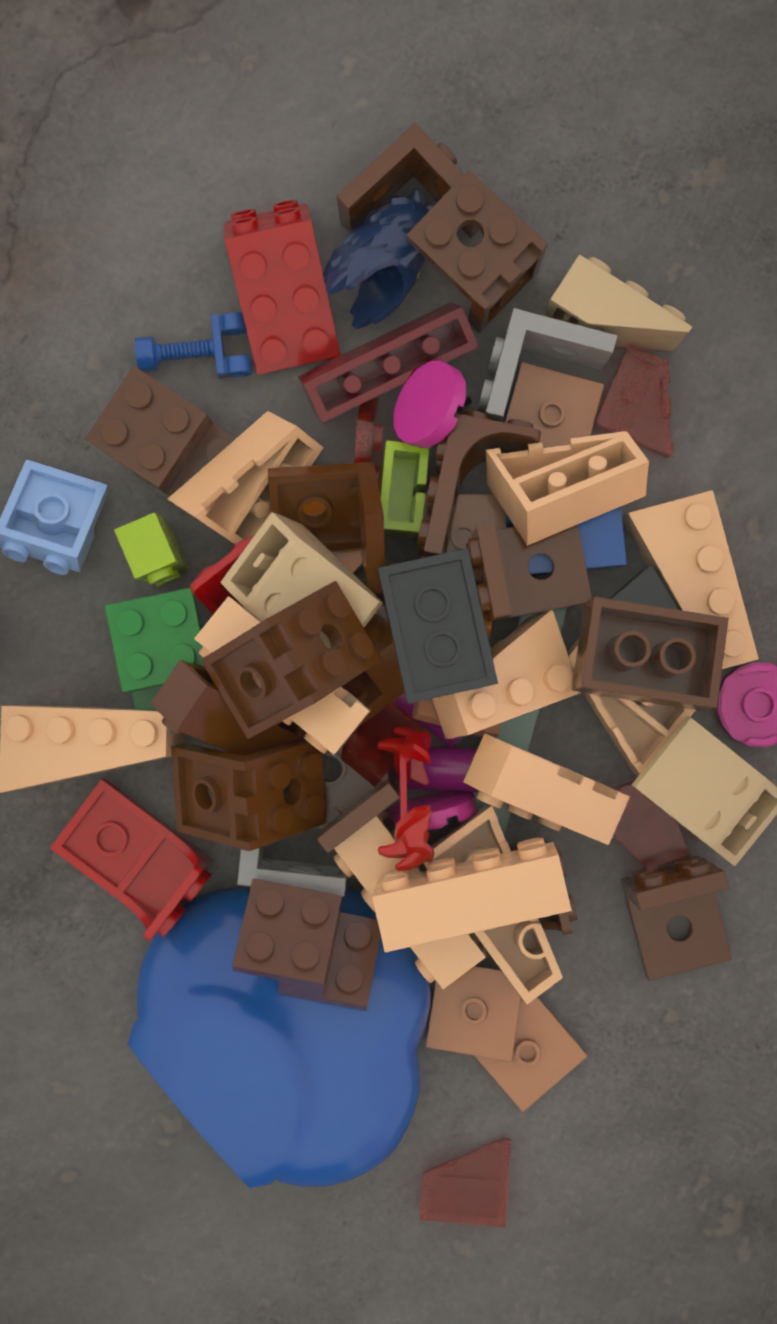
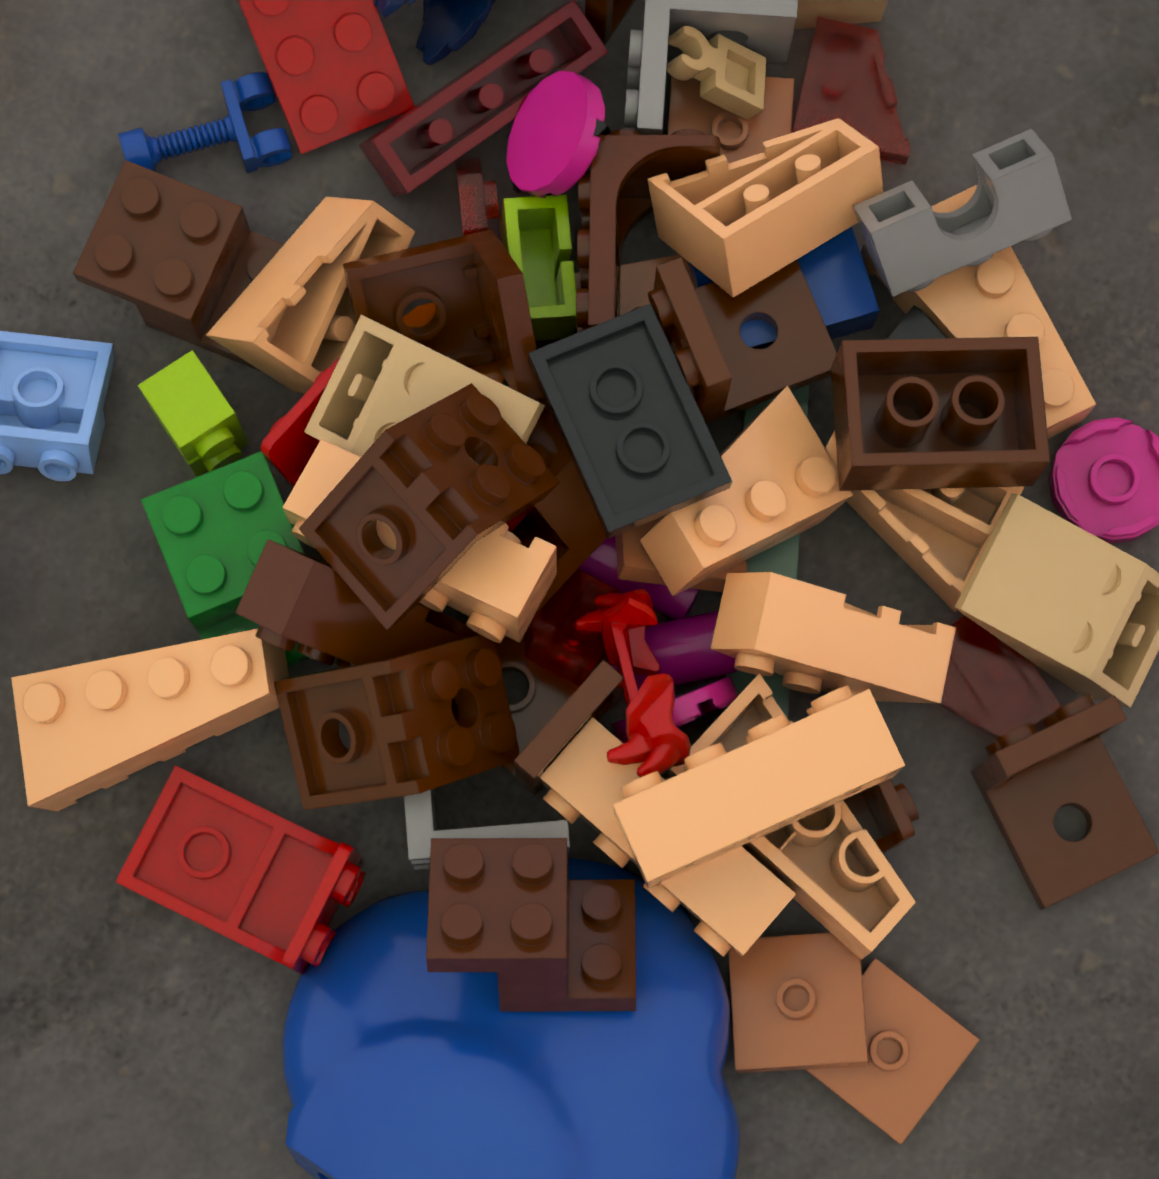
camera: 15 degrees left, 10 degrees down
none -> tan plate [666,26,766,120]
none -> light grey arch [853,129,1072,297]

